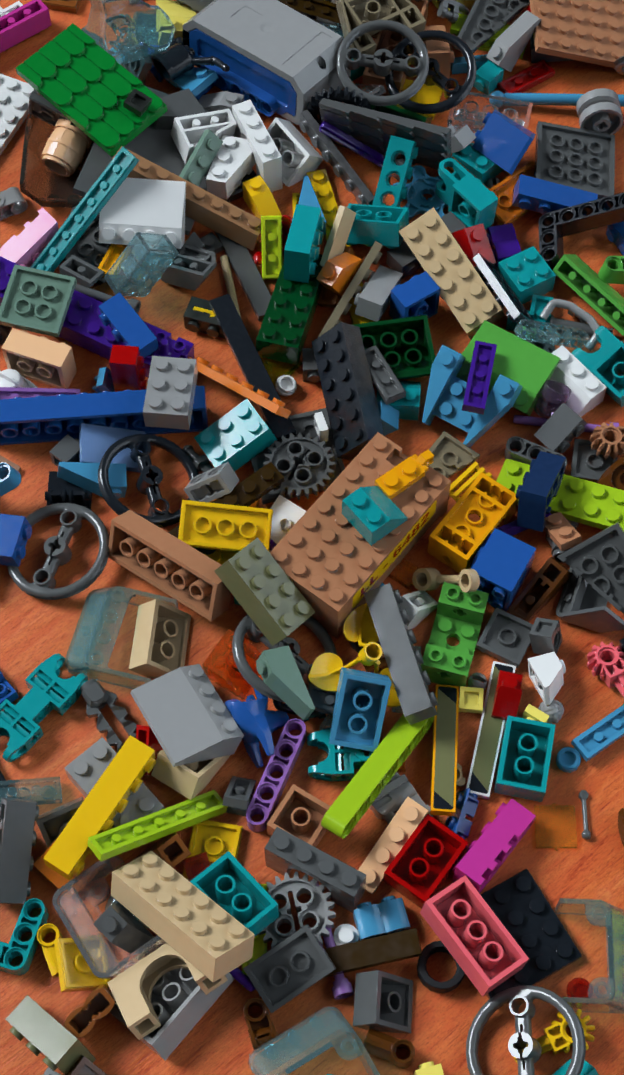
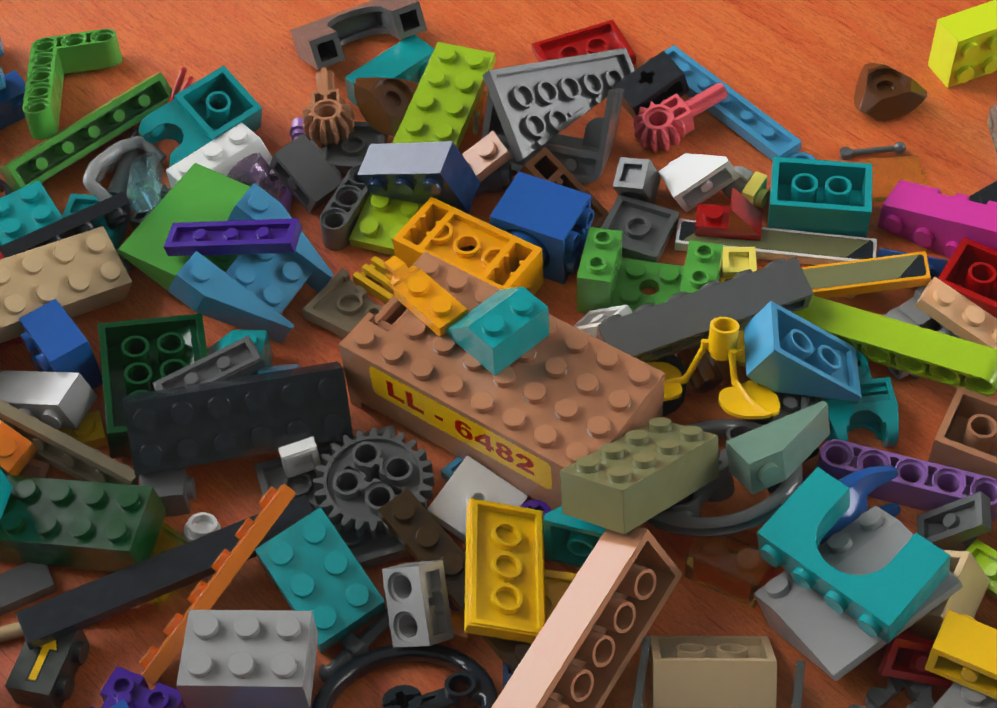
camera: 90 degrees left, 10 degrees down
tan piece [412,567,480,593] -> none
none -> teal arch [757,467,951,643]

